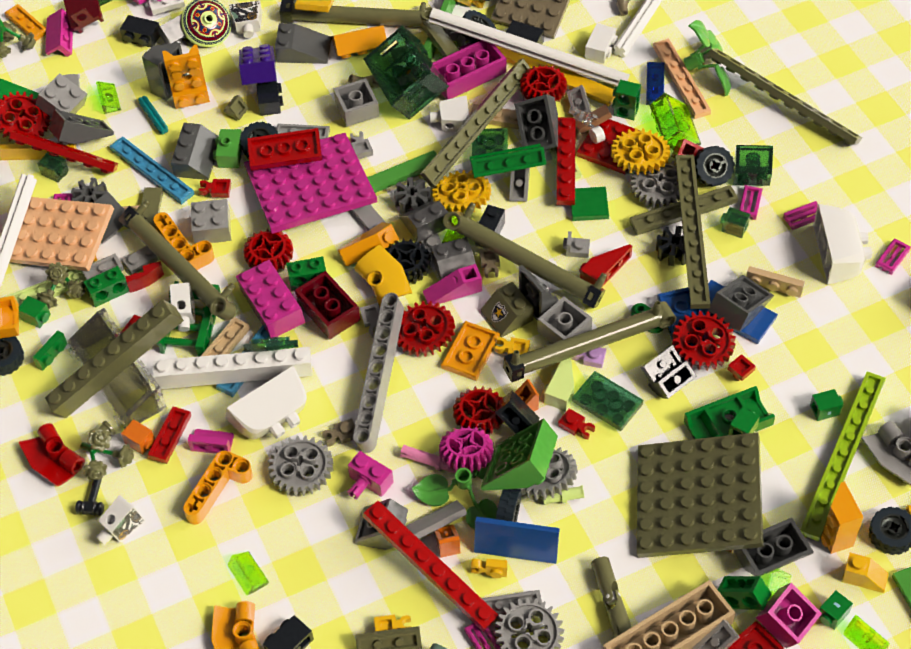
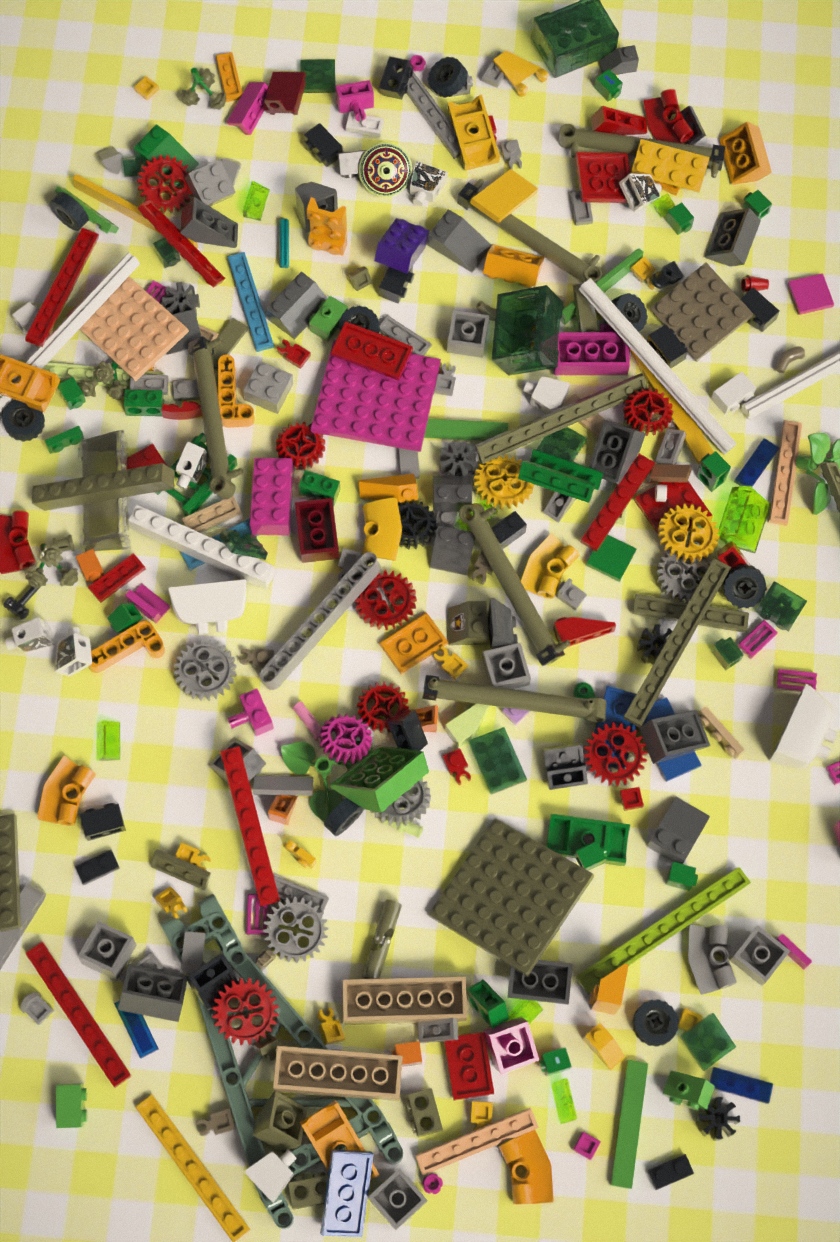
camera: 25 degrees right, 15 degrees up
dark pink slope [423,264,482,305] -> none
blue tile [474,517,560,564] -> none
clear plate [568,106,598,128] -> none
none -> white torso [54,627,92,677]
none -> green brick [107,603,143,633]
none -> yellow panel [521,533,580,599]
none -> dark grey slope [647,797,710,864]

